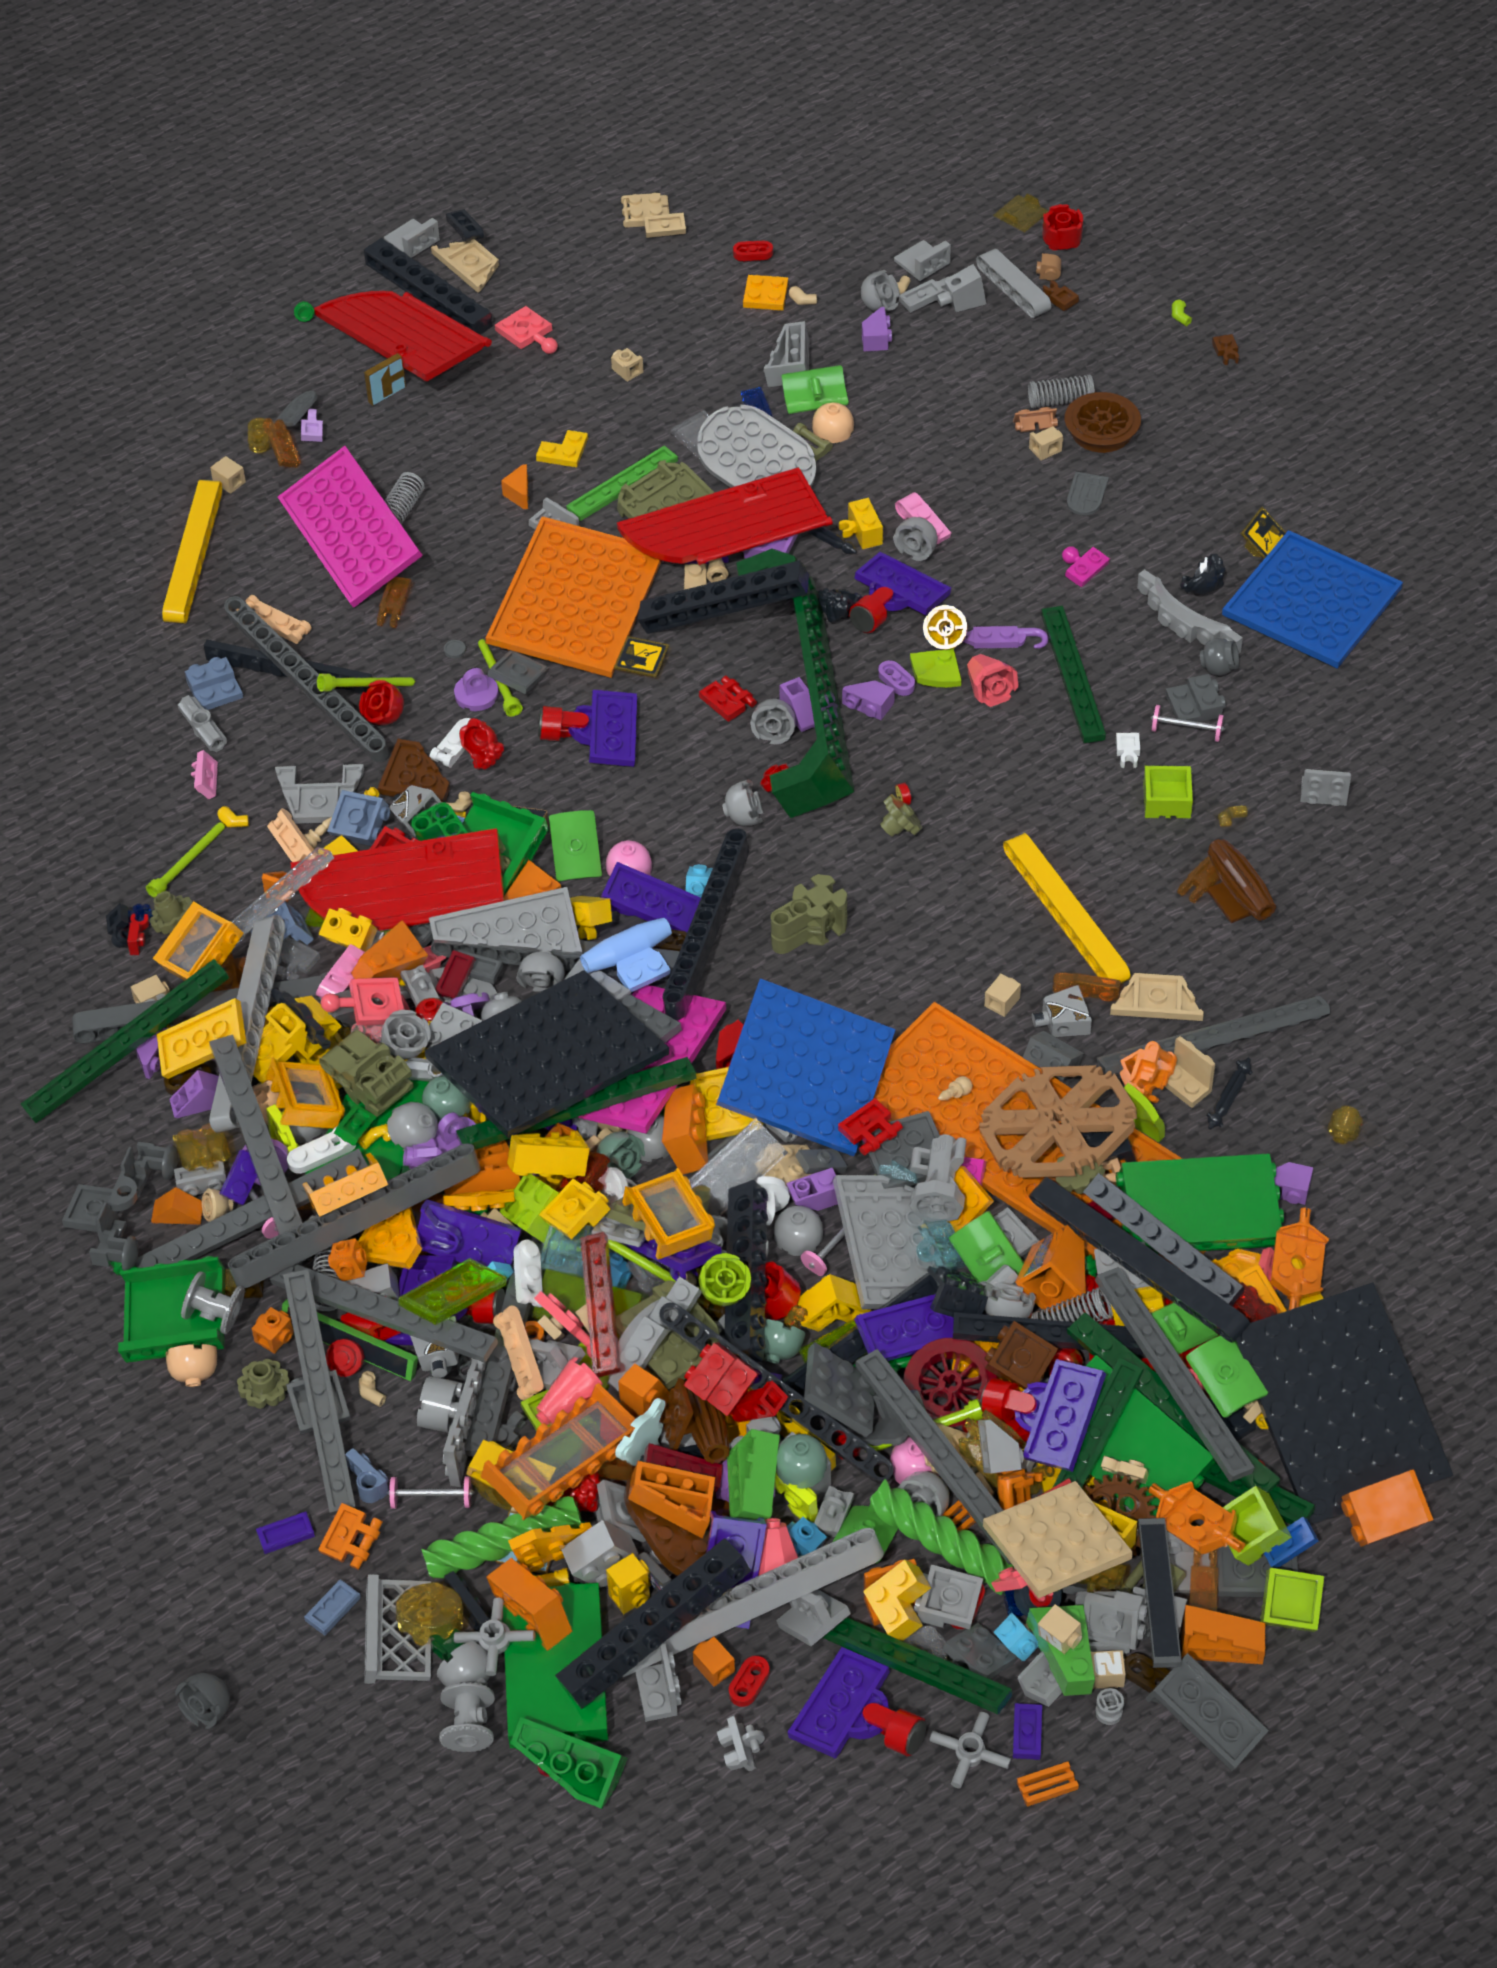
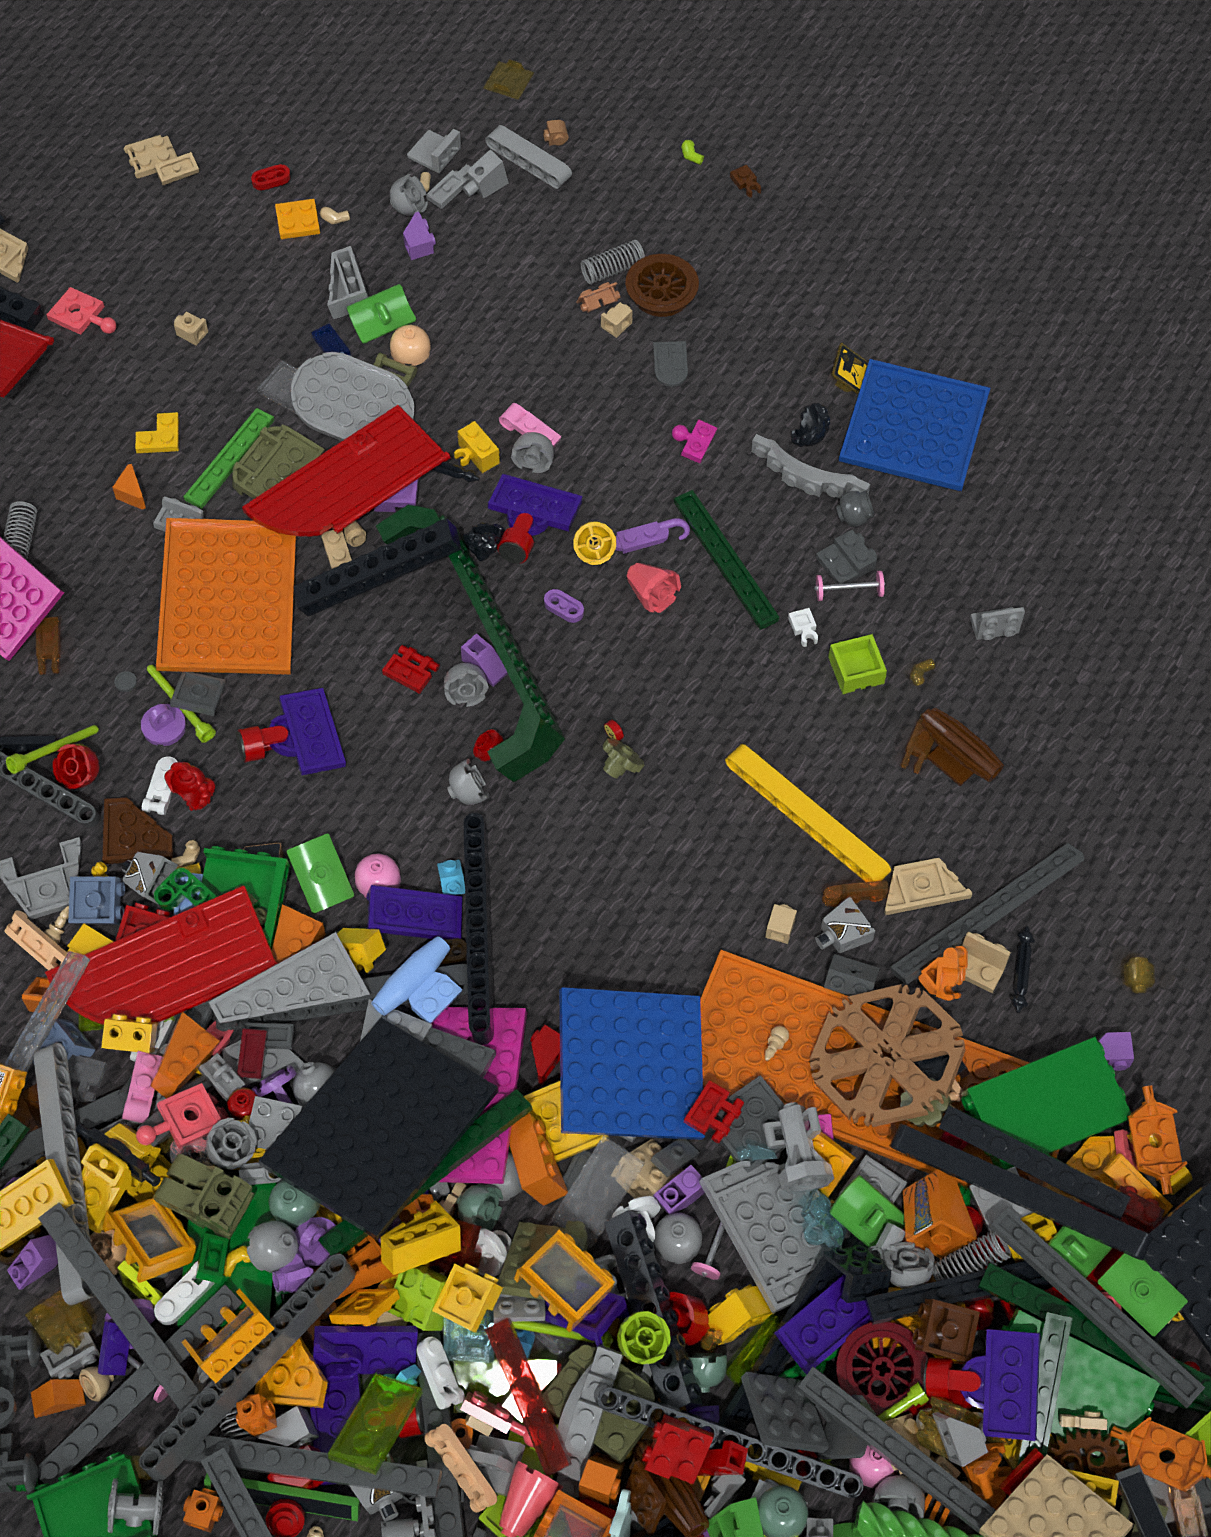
camera: 20 degrees left, 10 degrees up
light grey cylinder [516,950,565,992] -> none
piece [614,636,669,677] -> none
olive connector [771,874,847,954] -> none
medium lavender slope [842,680,895,720] -> none
lime plate [910,648,961,688] -> none
red brick [1042,204,1083,251] -> none
reddish brown plate [1043,280,1079,311] -> none
lime plate [1124,1083,1165,1142] -> none

